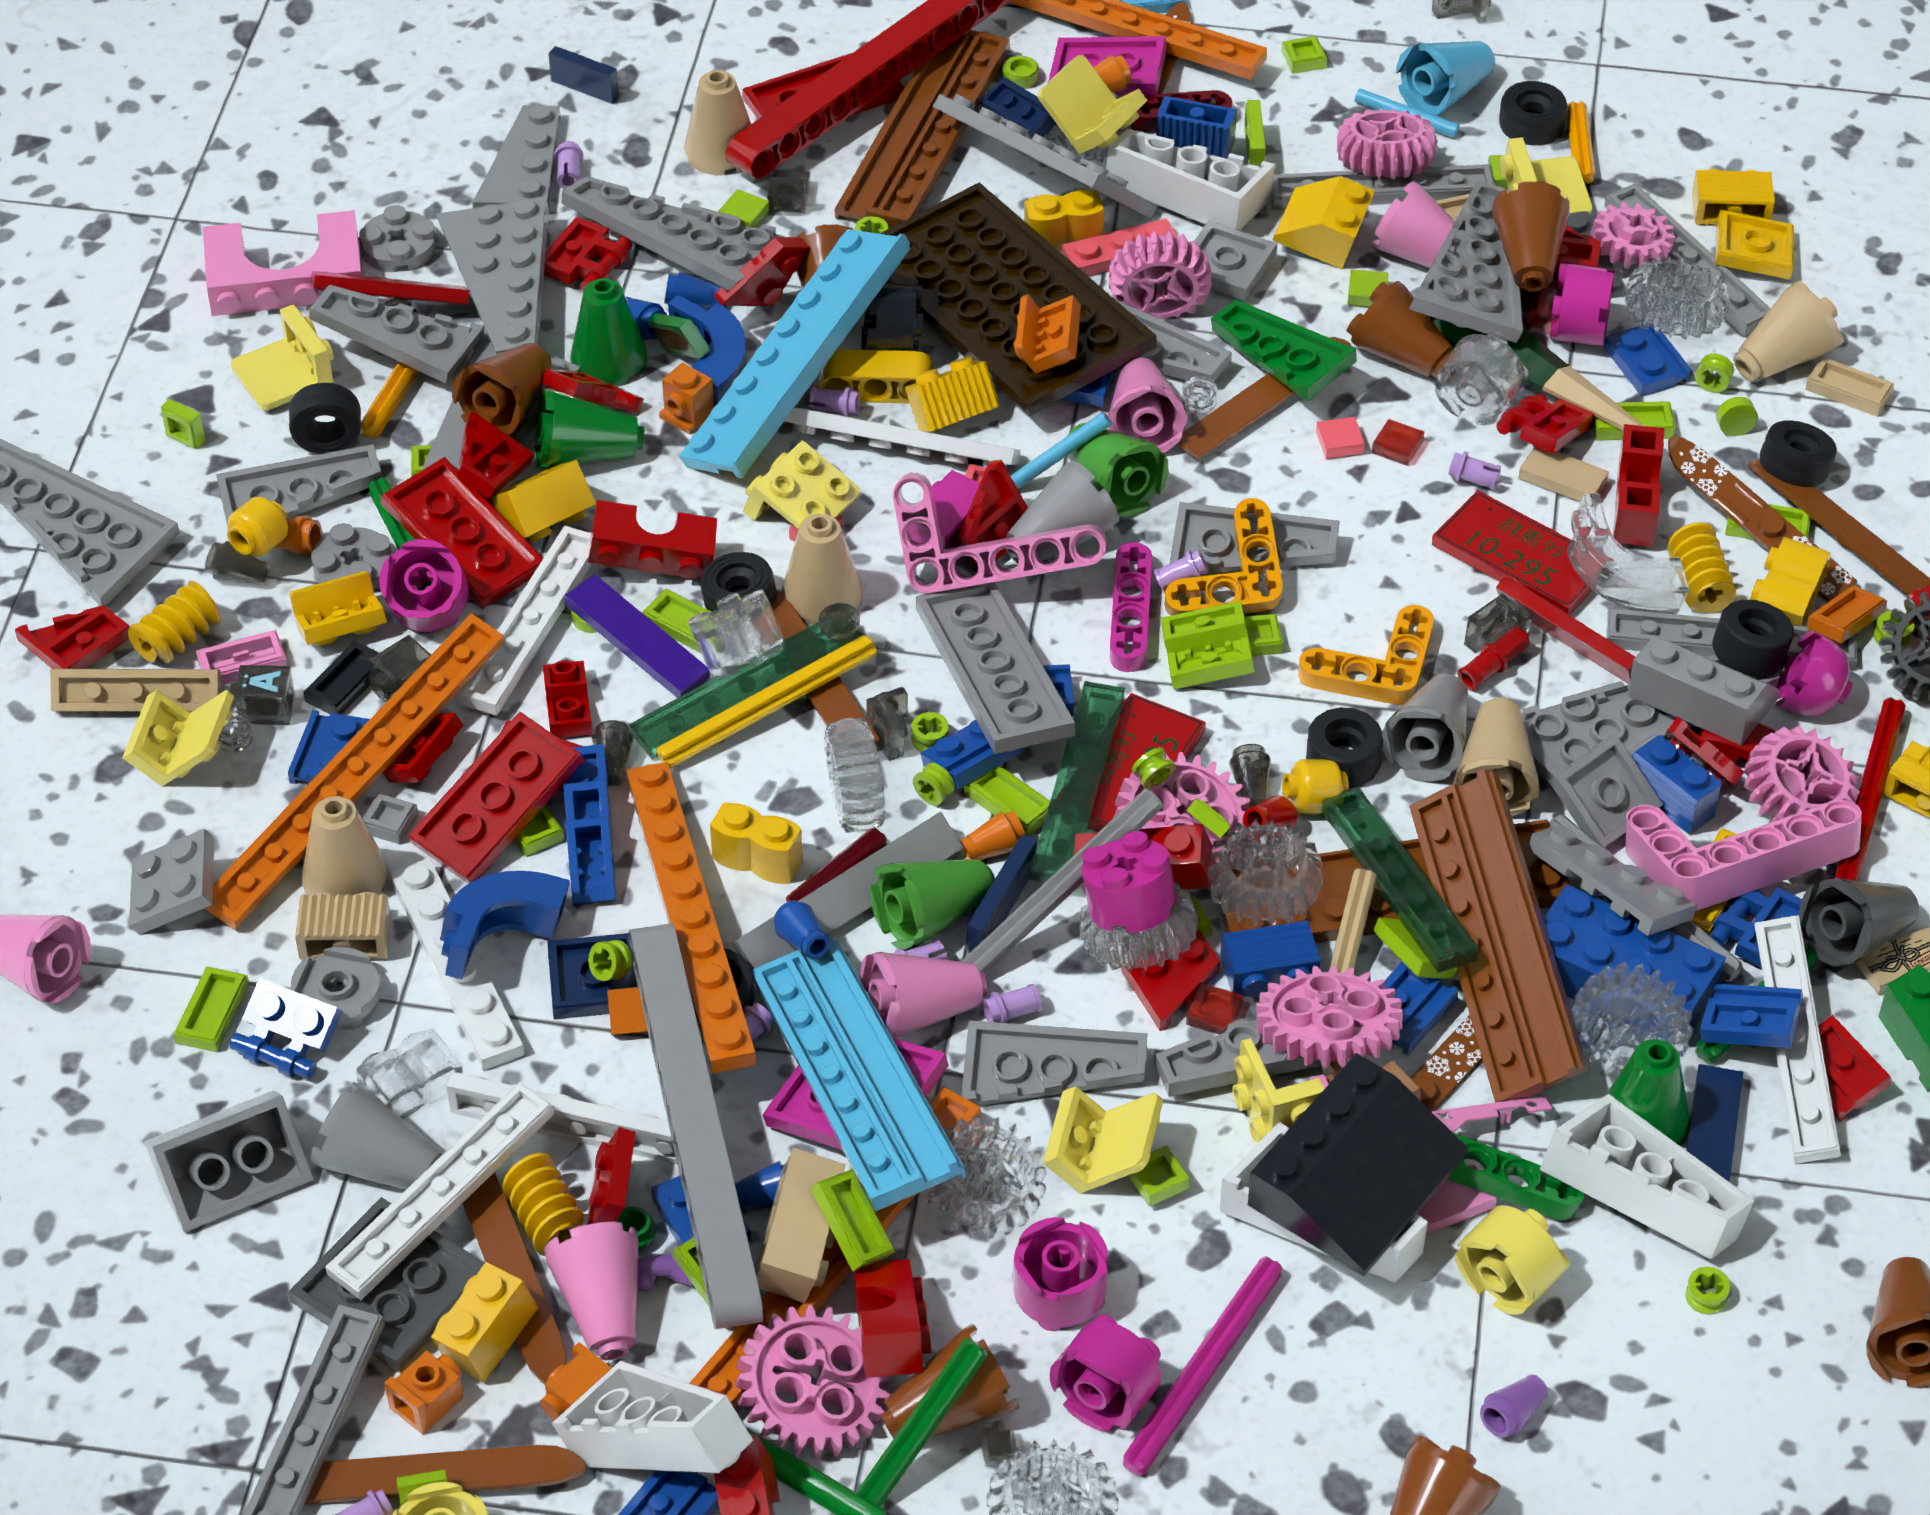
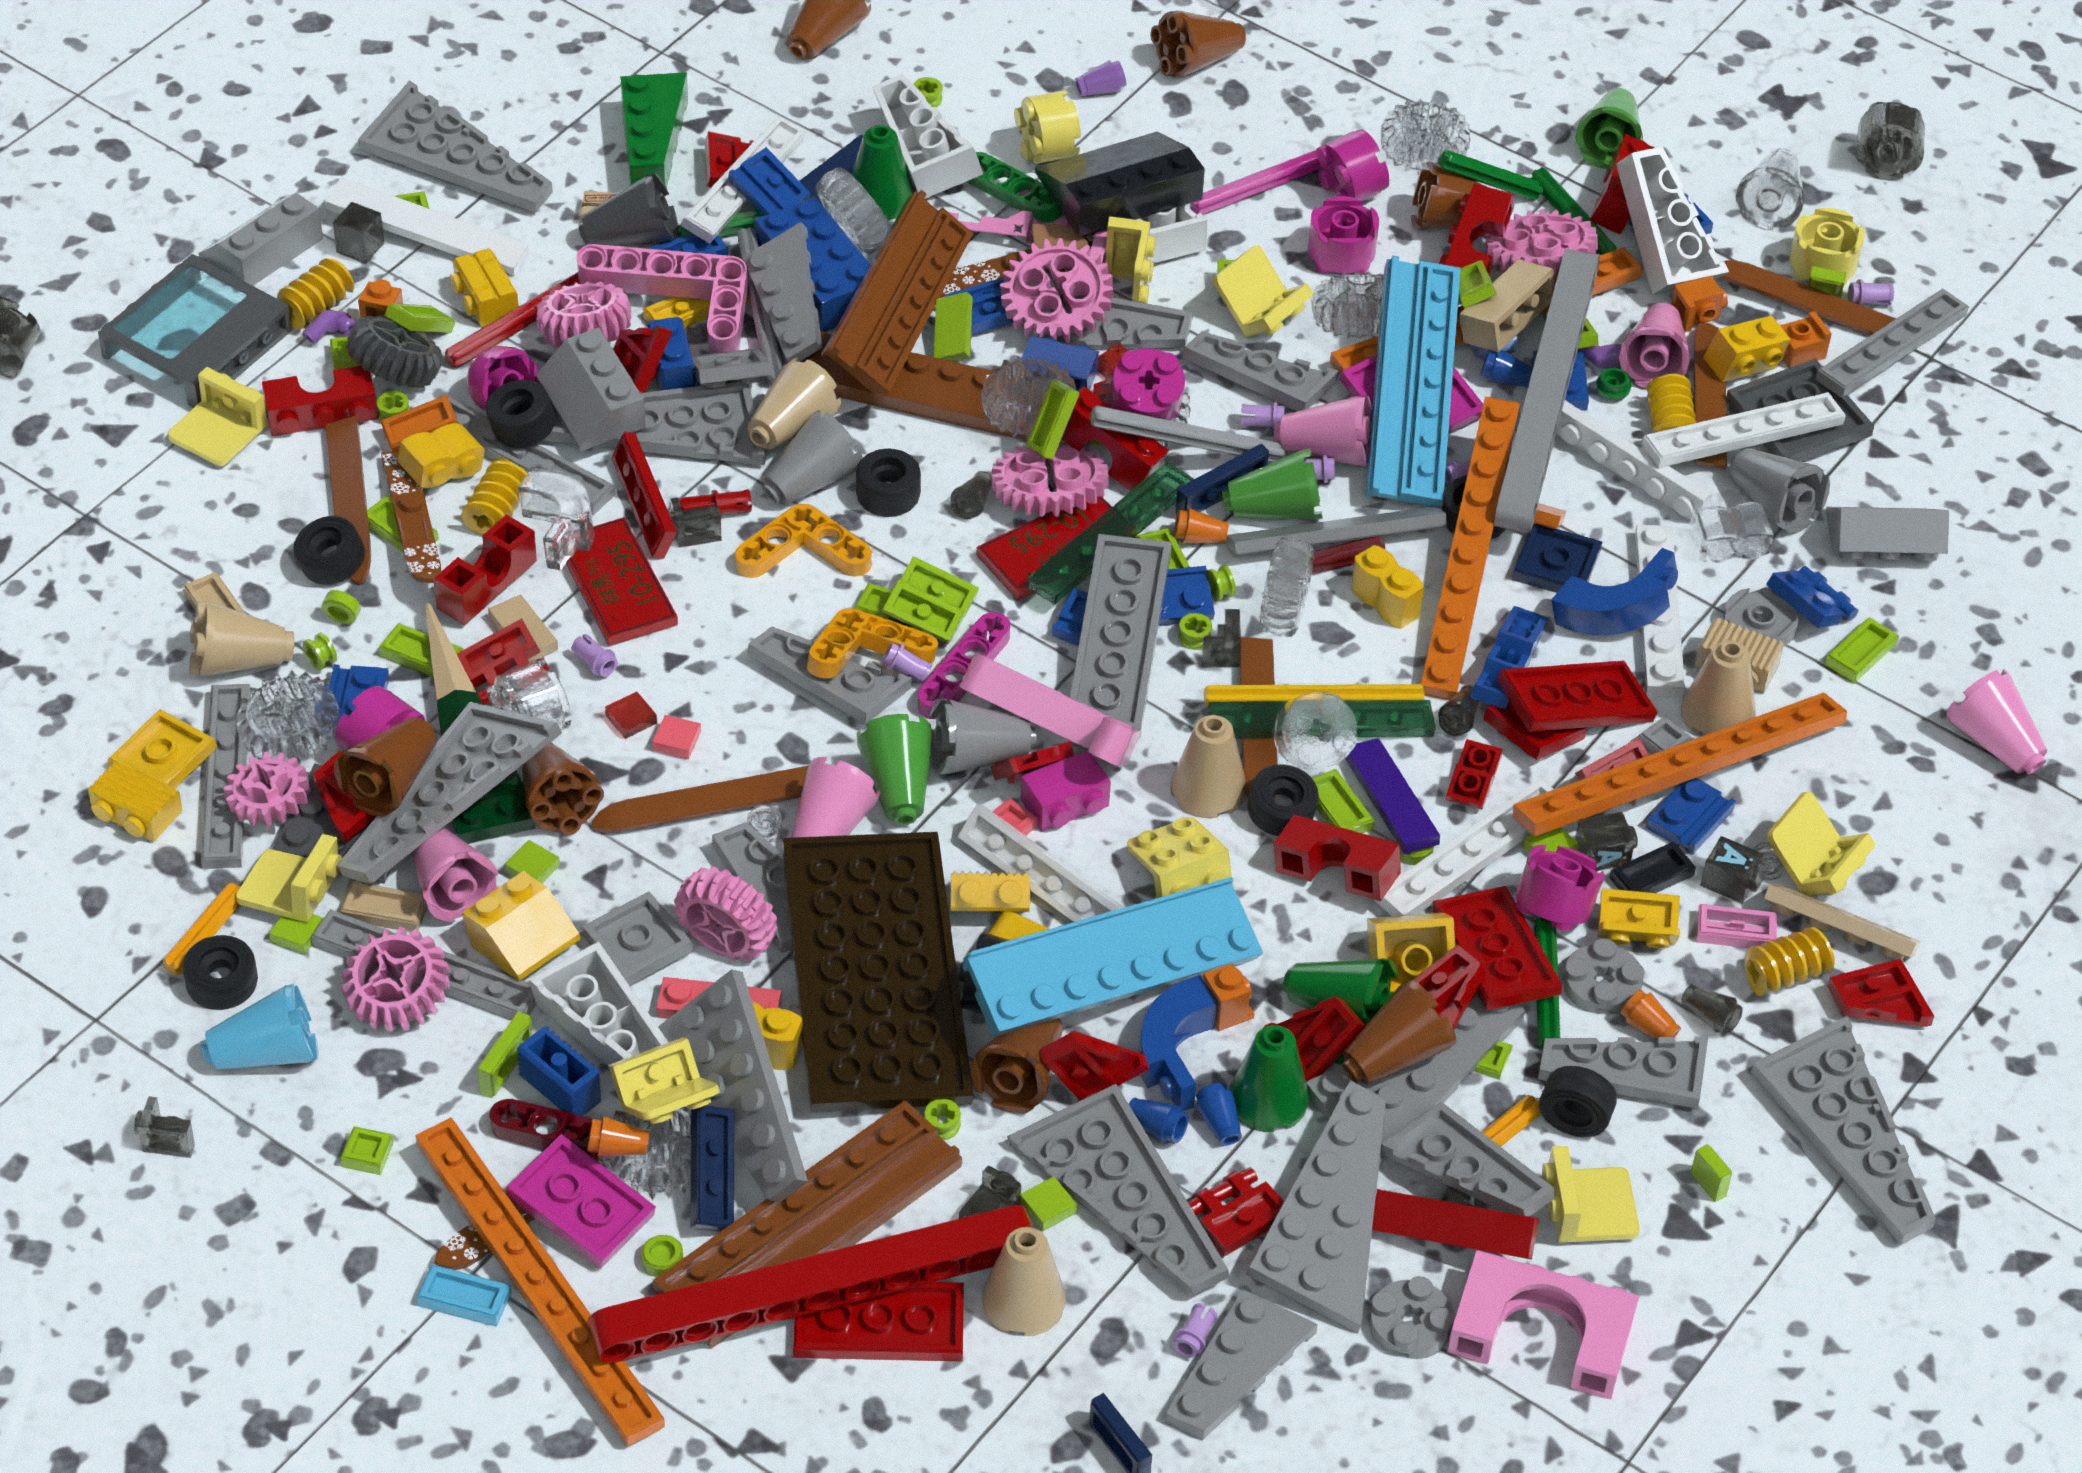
camera: 155 degrees left, 0 degrees up
light grey plate [129,828,215,935] -> none
yellow head [227,496,288,557] -> none
red plate [587,1127,636,1225] -> none
lime bush [588,940,632,981] -> none
green tile [646,313,710,358] -> none
blue cone [774,901,830,958] -> none
clear smoke plate [818,603,860,642] -> none
medium azure bar [1011,412,1112,489] -> none
orange bracket [1014,294,1081,374] -> none
lime bush [1132,747,1176,789] -> none
green wing [1211,299,1357,401] -> none
red cone [1243,795,1298,838] -> none
yellow head [1282,759,1349,815] -> none
clear green tile [1321,788,1479,973] -> none
tan axle [1330,868,1377,973] -> none
medium azure bar [1355,88,1460,138] -> none

